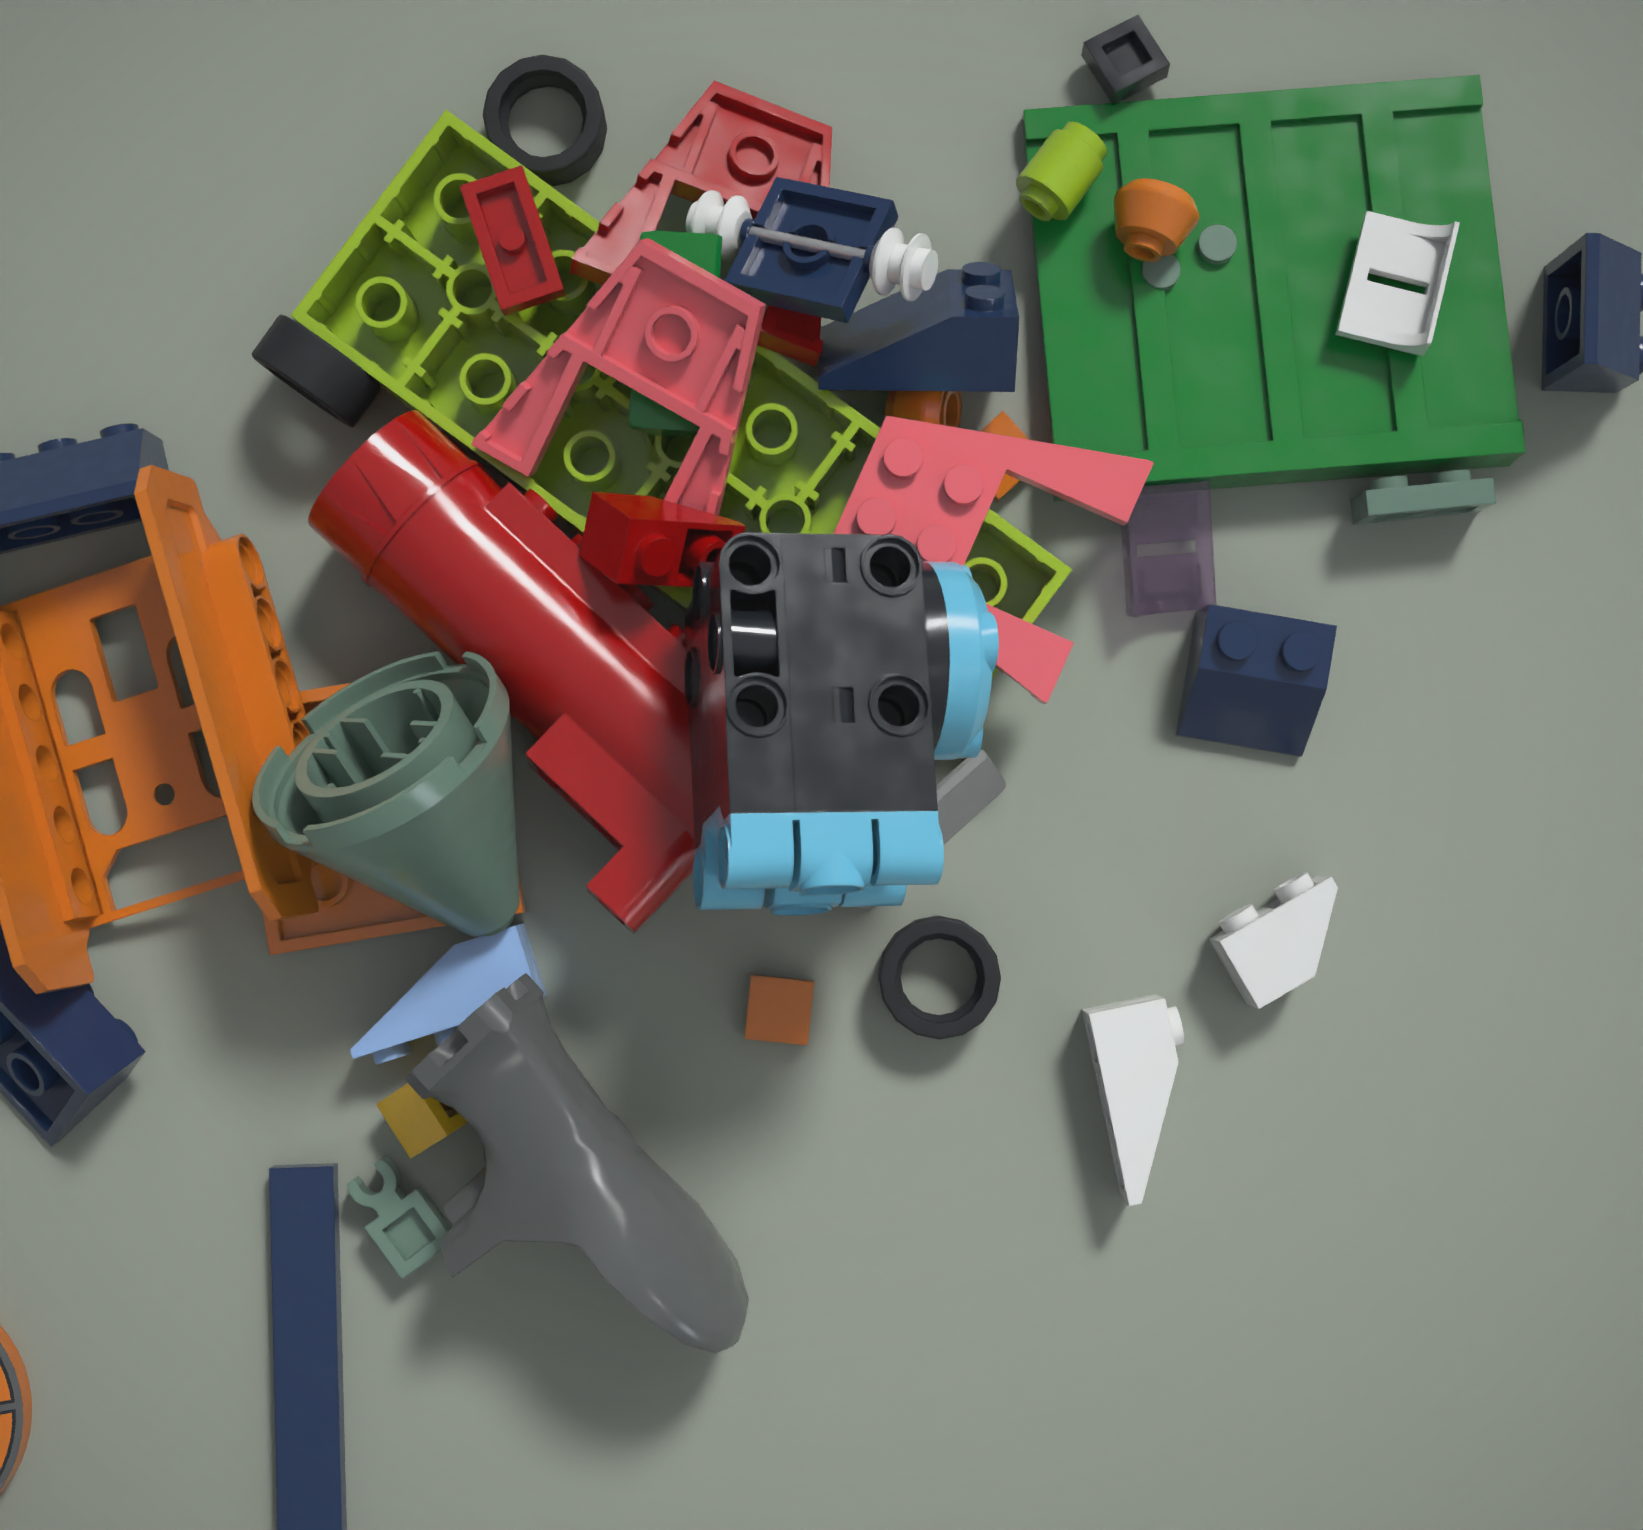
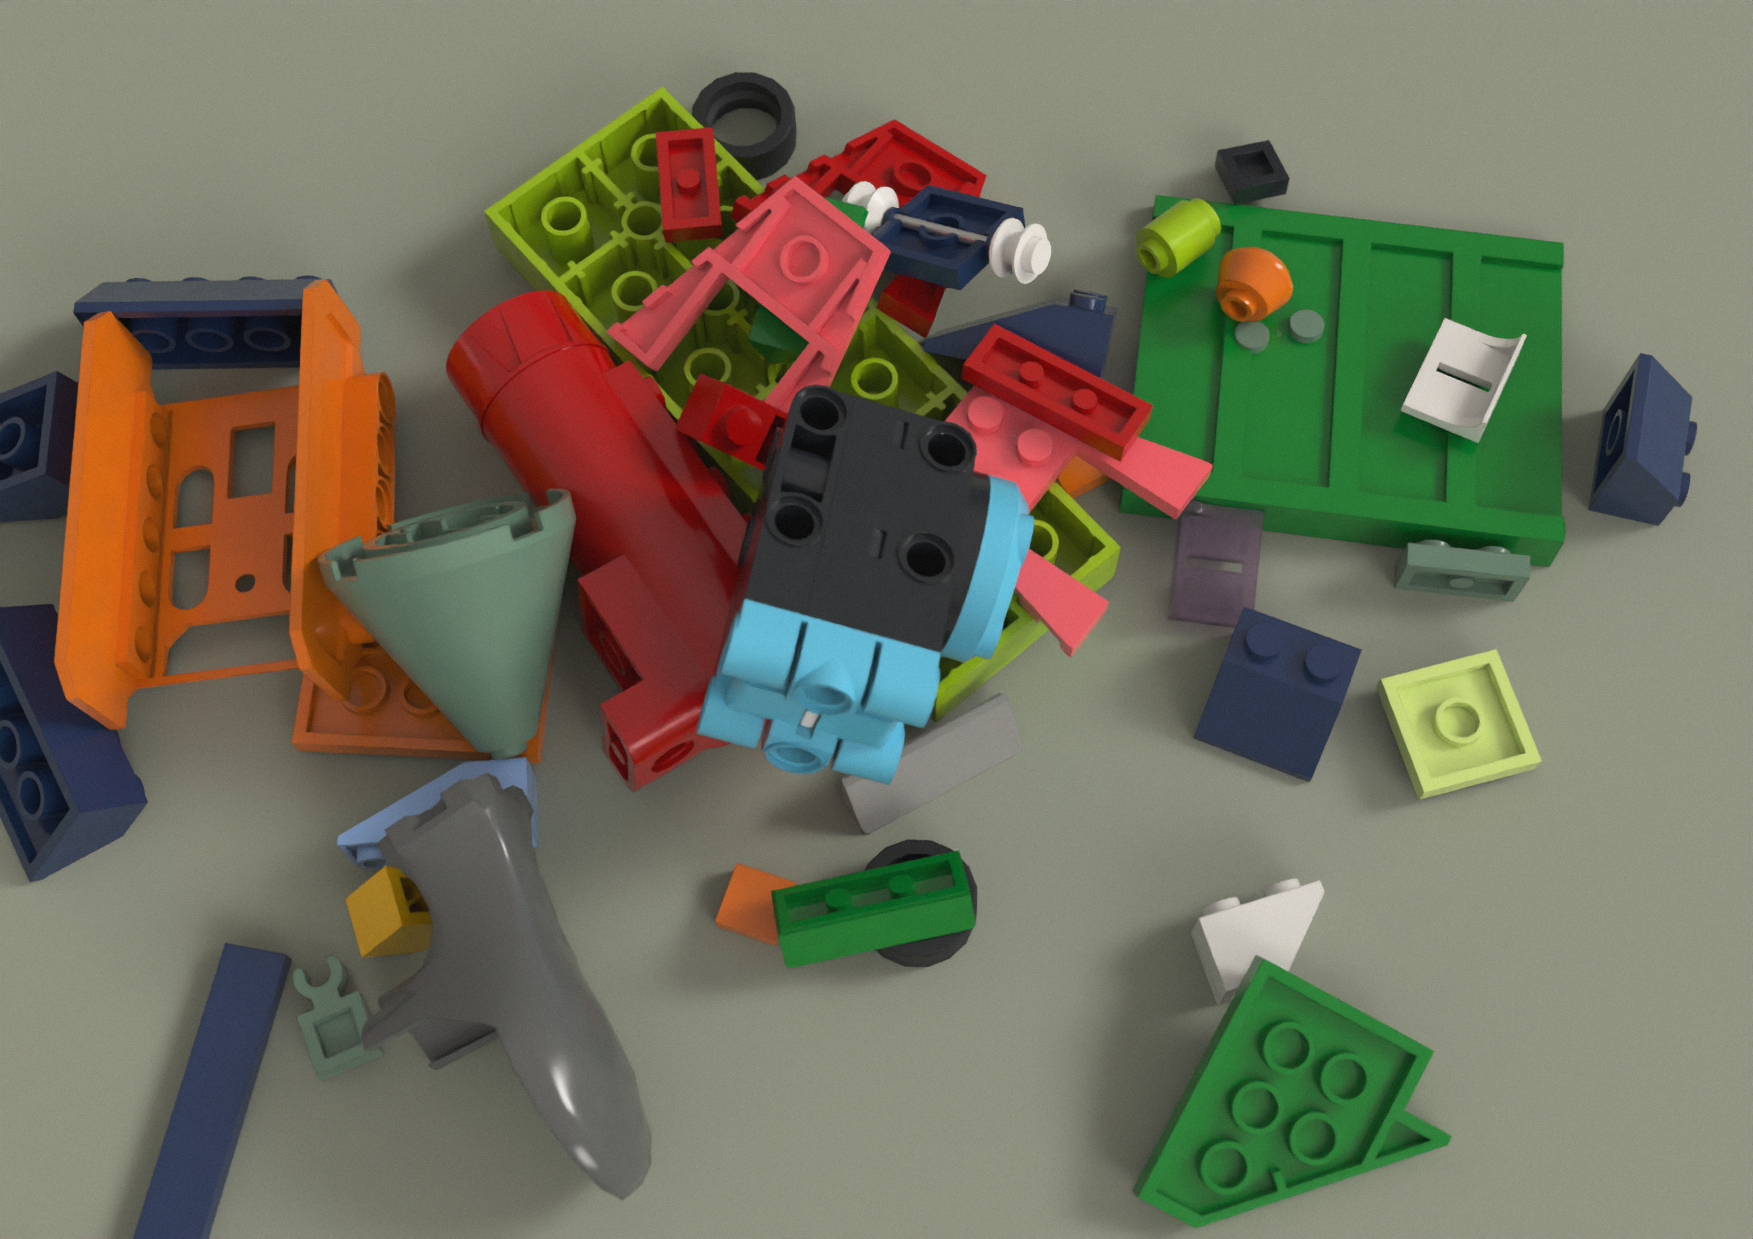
camera: 15 degrees right, 20 degrees down
black tyre [252,314,381,428] -> none
white slope [1081,994,1184,1206] -> none
none -> green slope [771,851,976,968]
none -> red plate [962,324,1153,462]
none -> green wing [1132,955,1452,1228]
none -> yellowish green plate [1376,649,1542,800]

